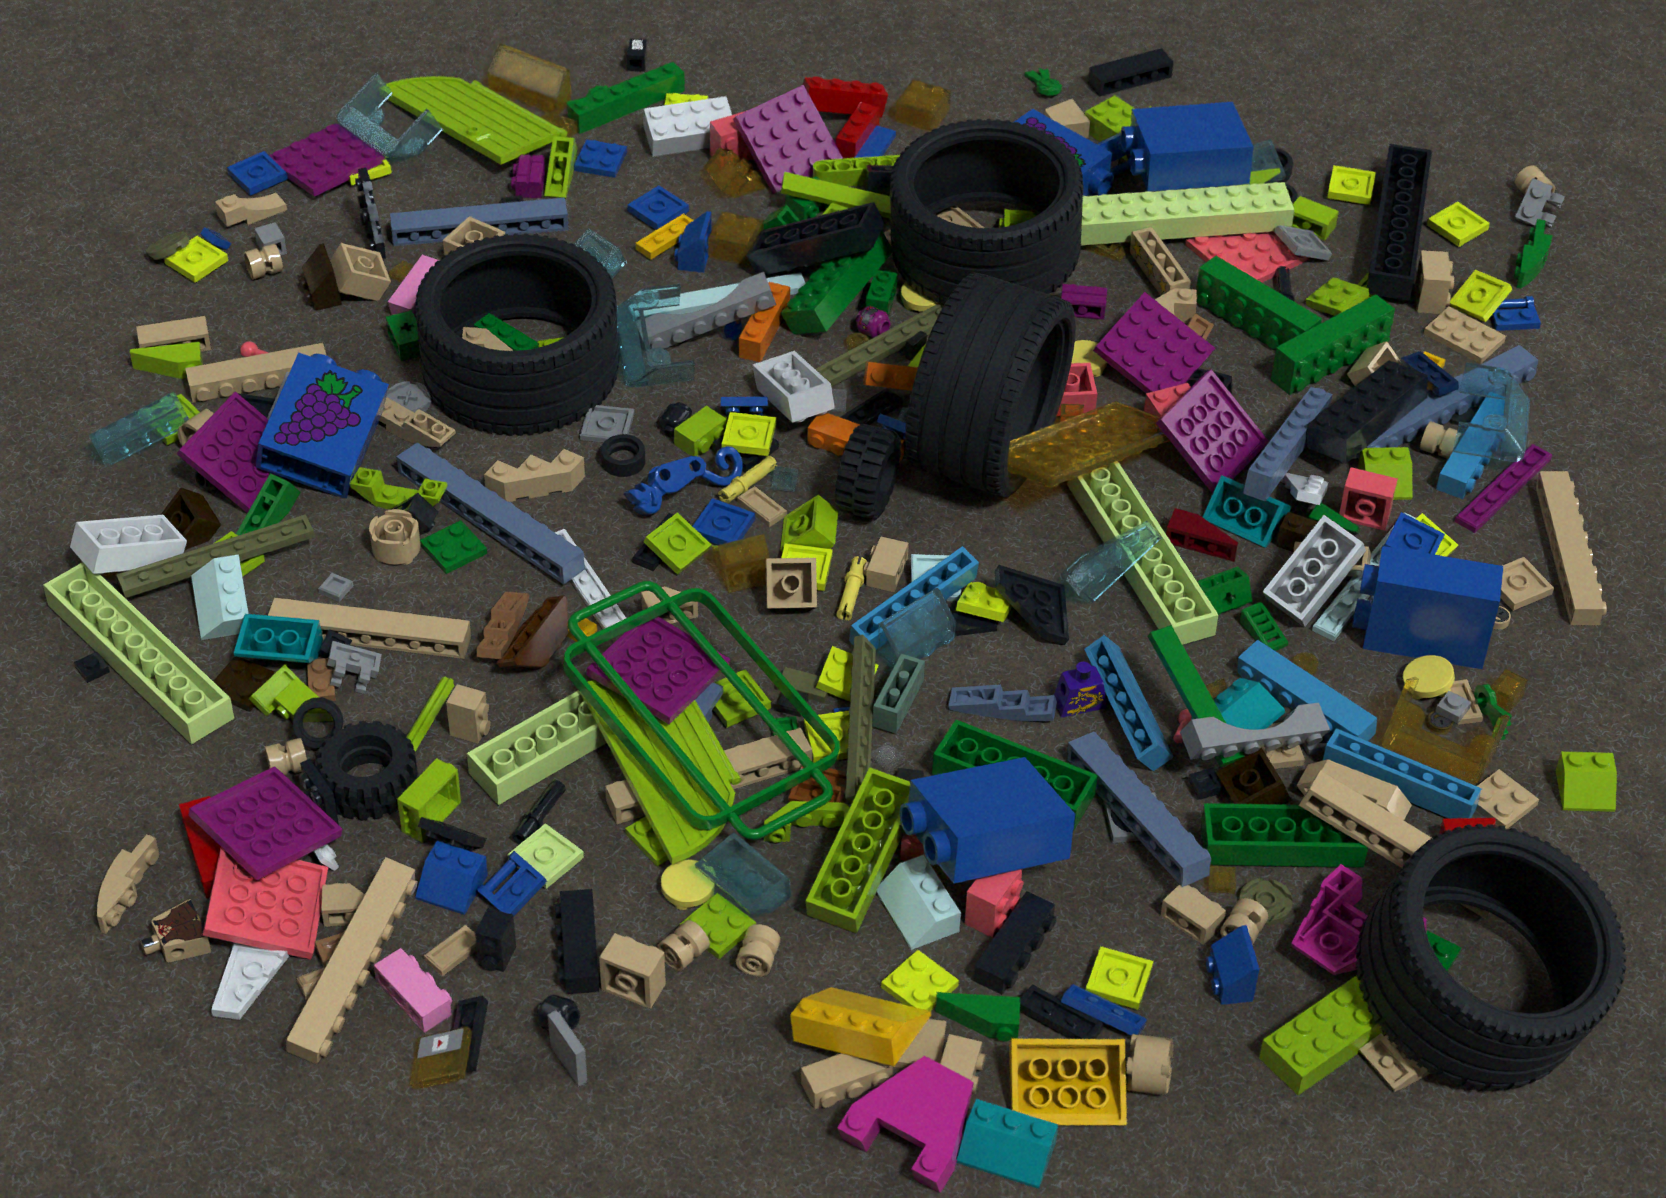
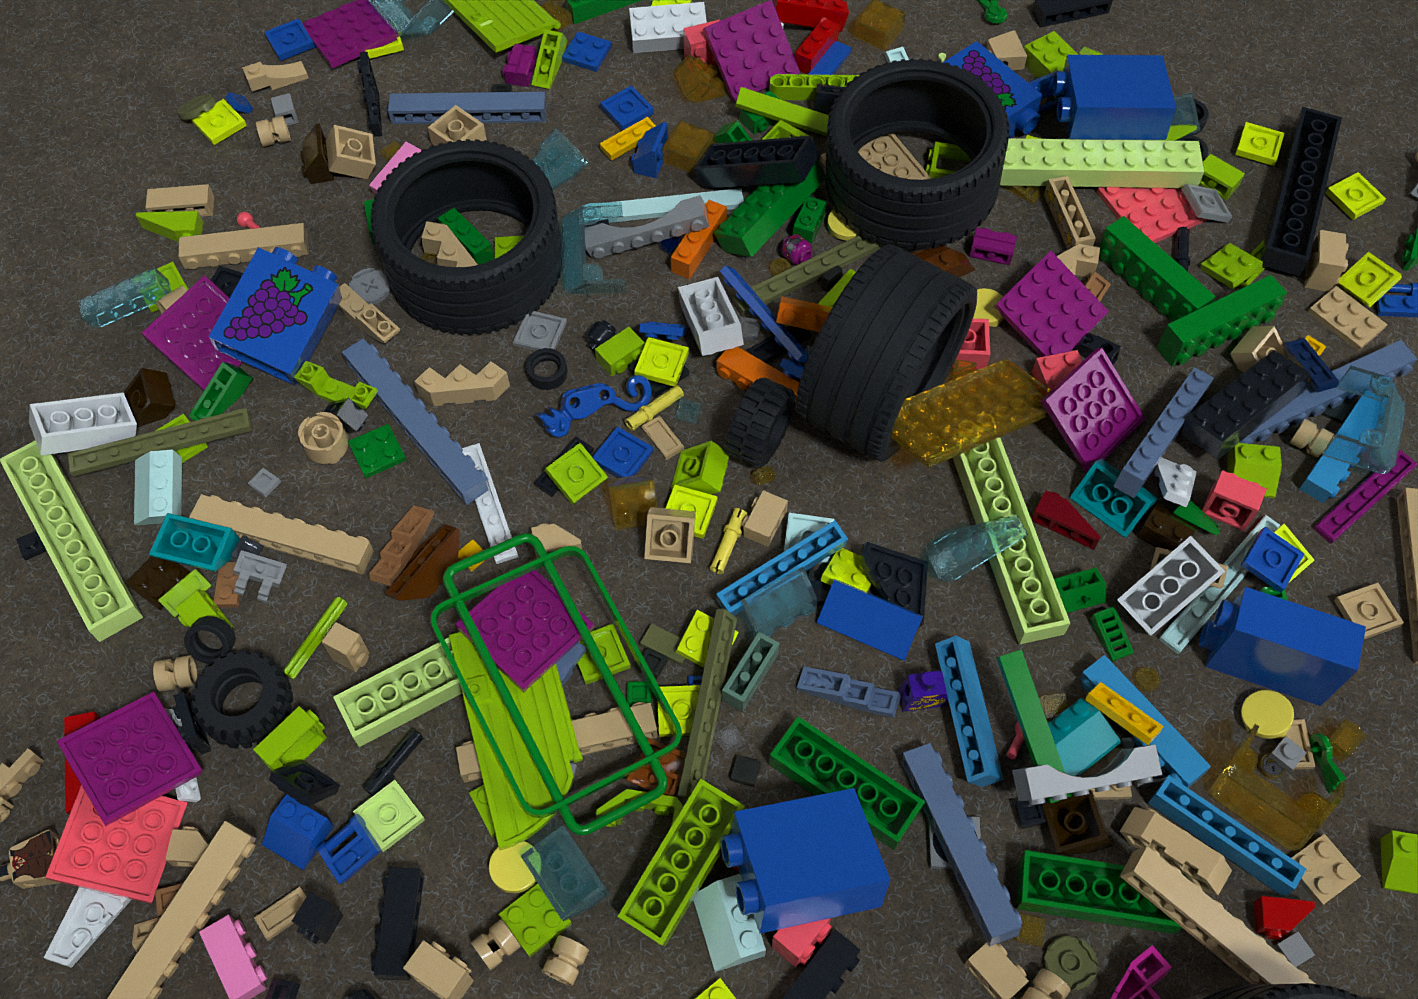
camera: 10 degrees right, 15 degrees up
none -> blue plate [720,265,809,363]
none -> clear yellow tile [752,466,776,485]
none -> blue tile [817,579,923,661]
none -> yellow plate [1085,682,1164,745]

